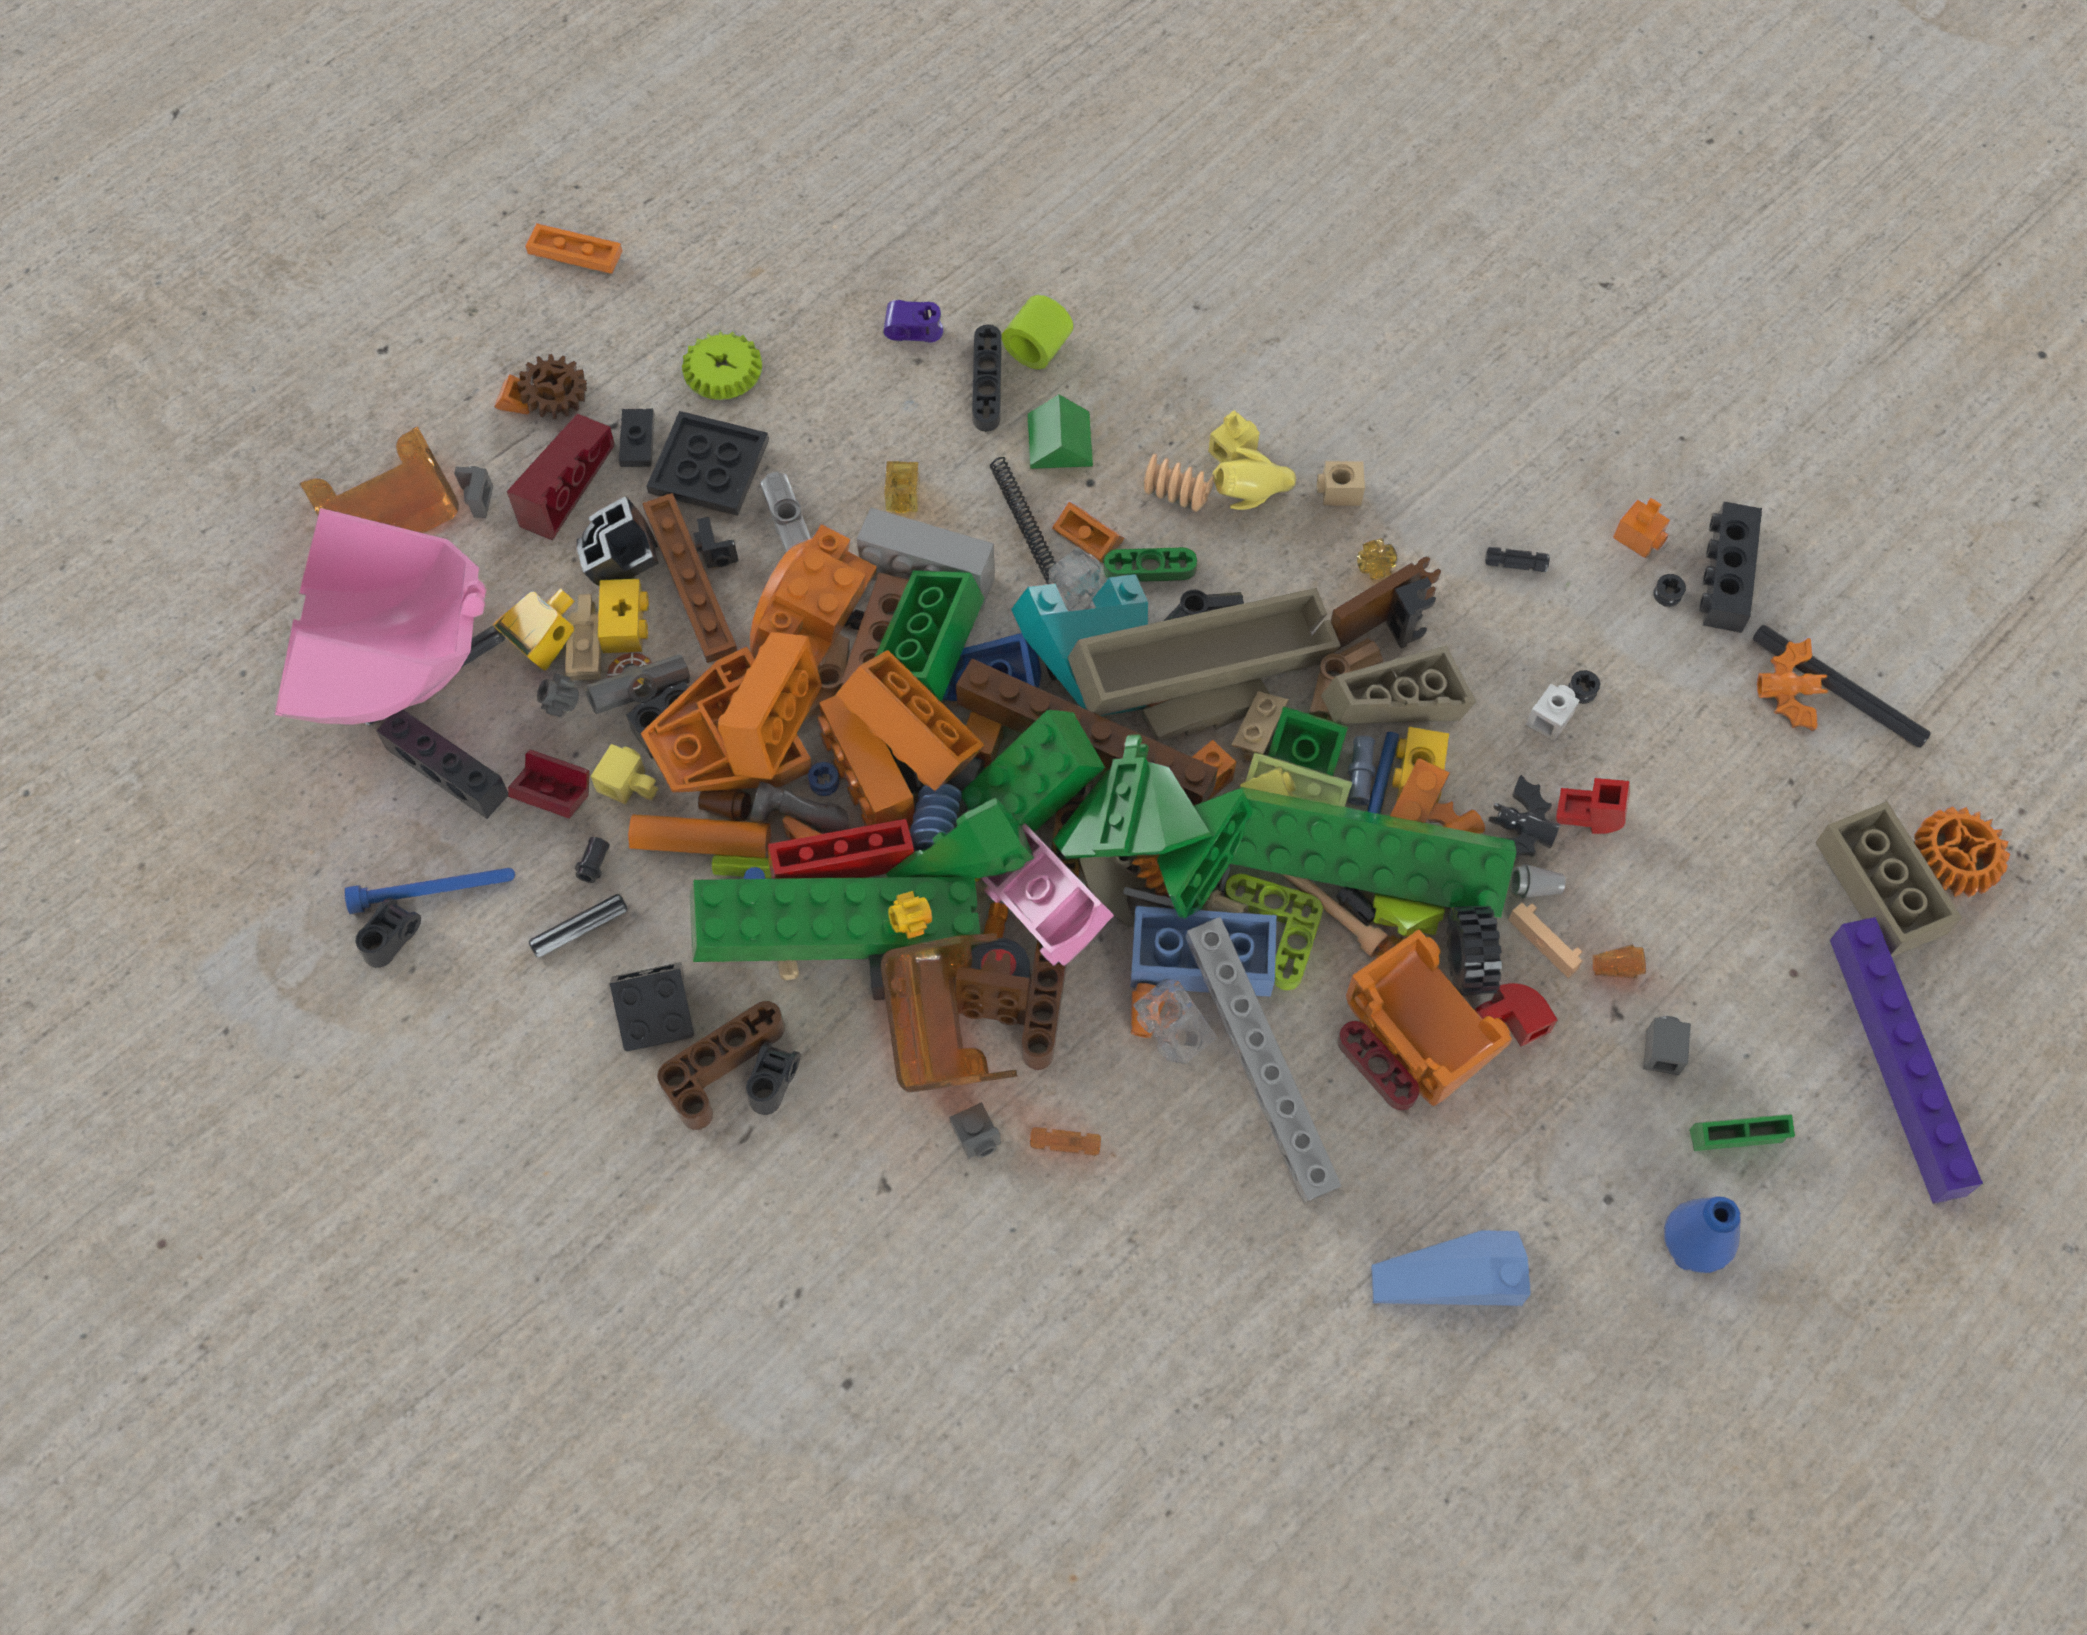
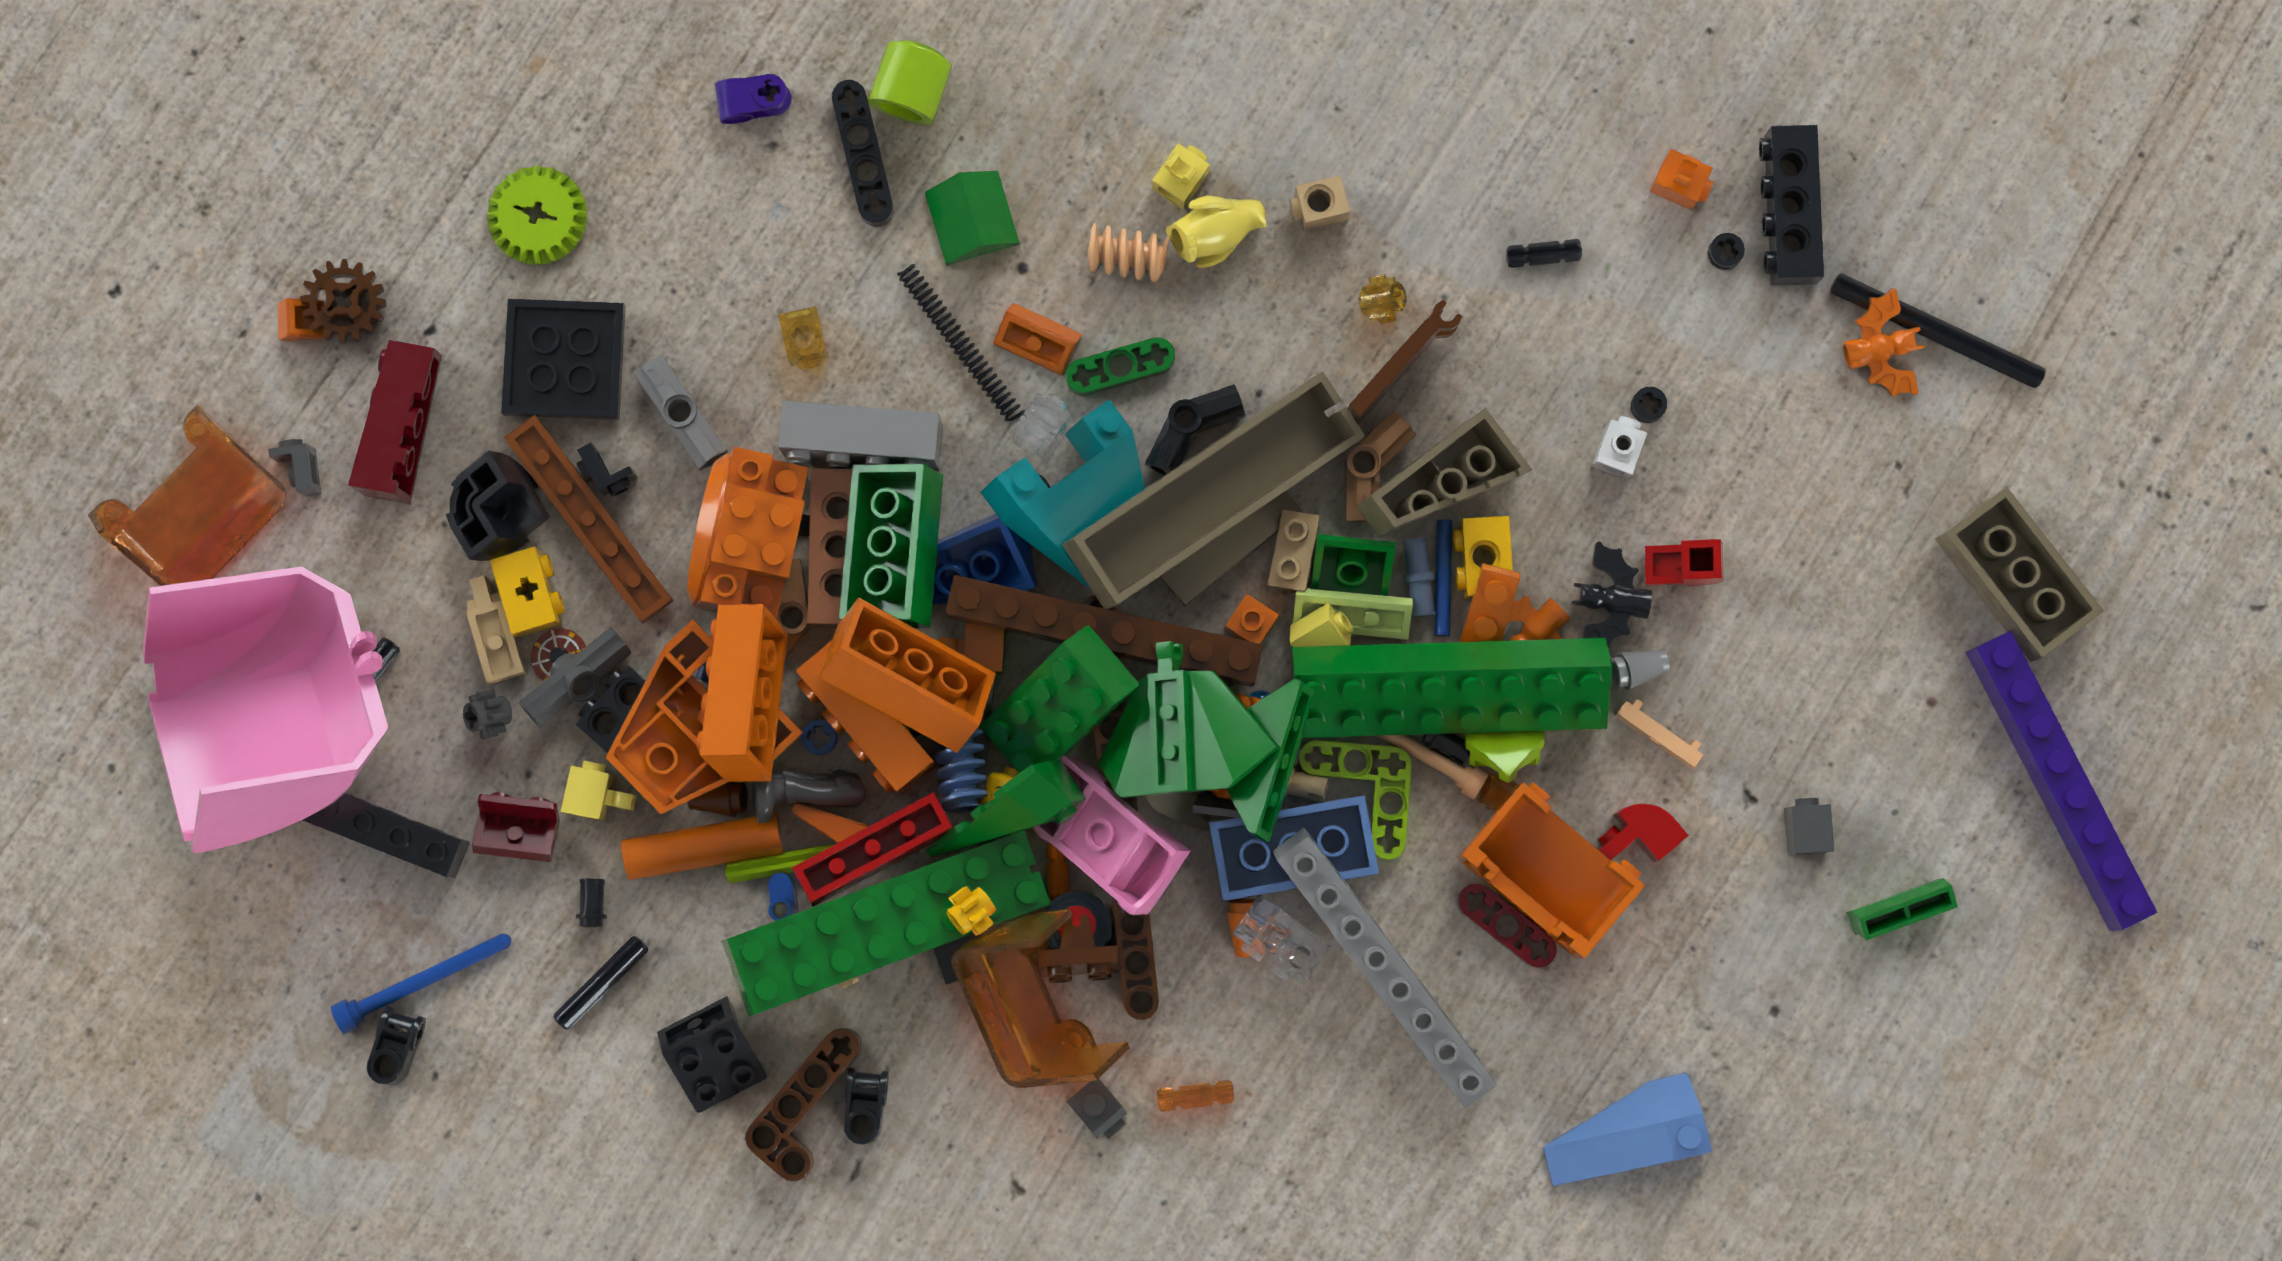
camera: 15 degrees left, 20 degrees up
yellow torso [493,588,575,671] -> none
orange plate [526,223,623,274] -> none
black plate [619,408,655,467] -> none
black hinge [1386,577,1436,649] -> none
black bush [1447,905,1502,996] -> none
clear orange cone [1592,944,1646,979] -> none
blue cone [1664,1196,1741,1273] -> none
orange gear [1914,806,2011,898] -> none

